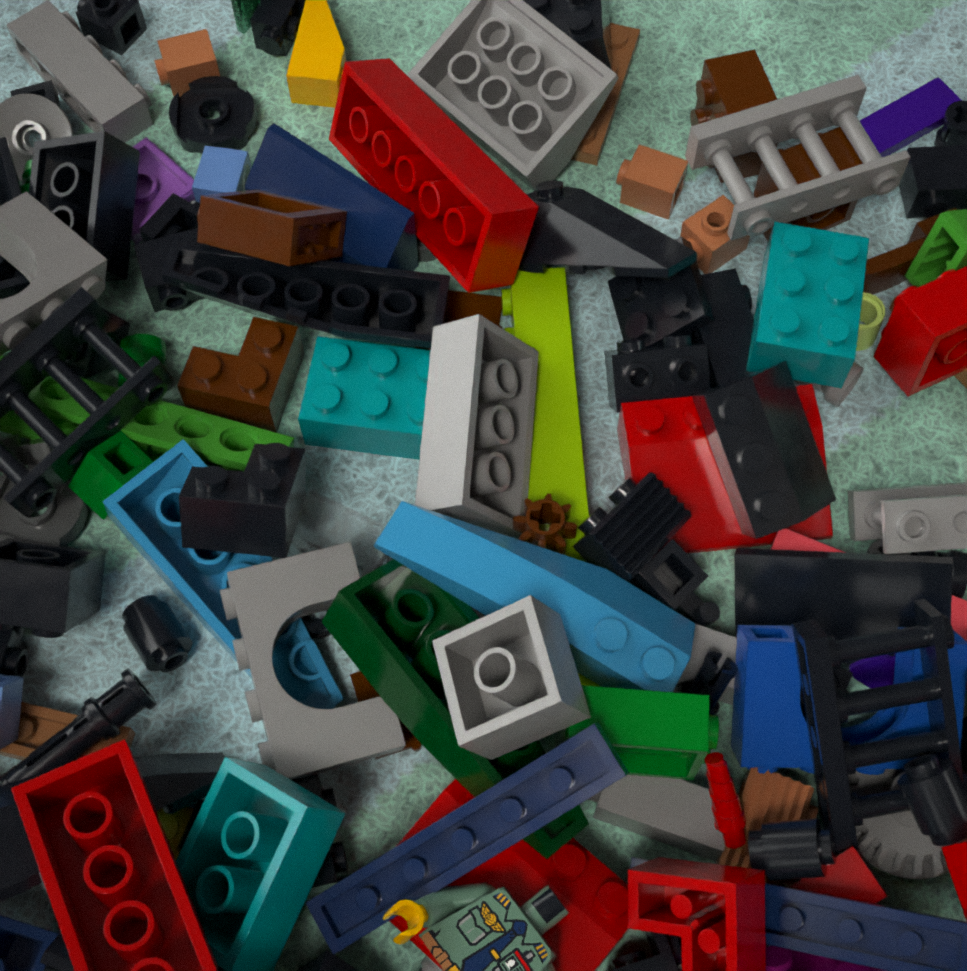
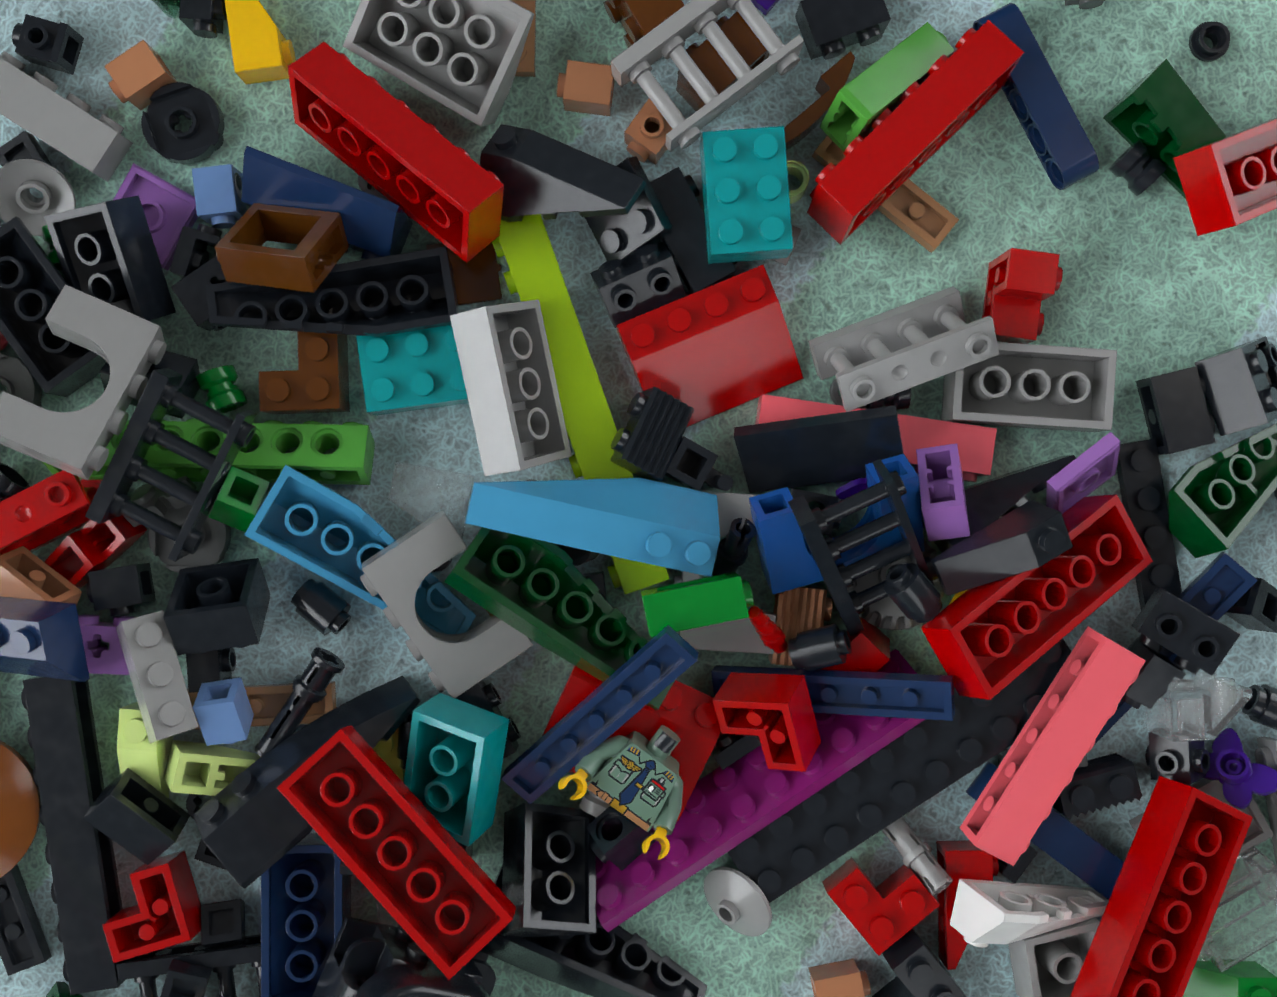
camera: 15 degrees left, 25 degrees up
black brick [179,443,306,558] -> none
light grey brick [432,595,591,760] -> none
reddish brown gear [513,493,577,555] -> none
black slope [692,361,836,539] -> none

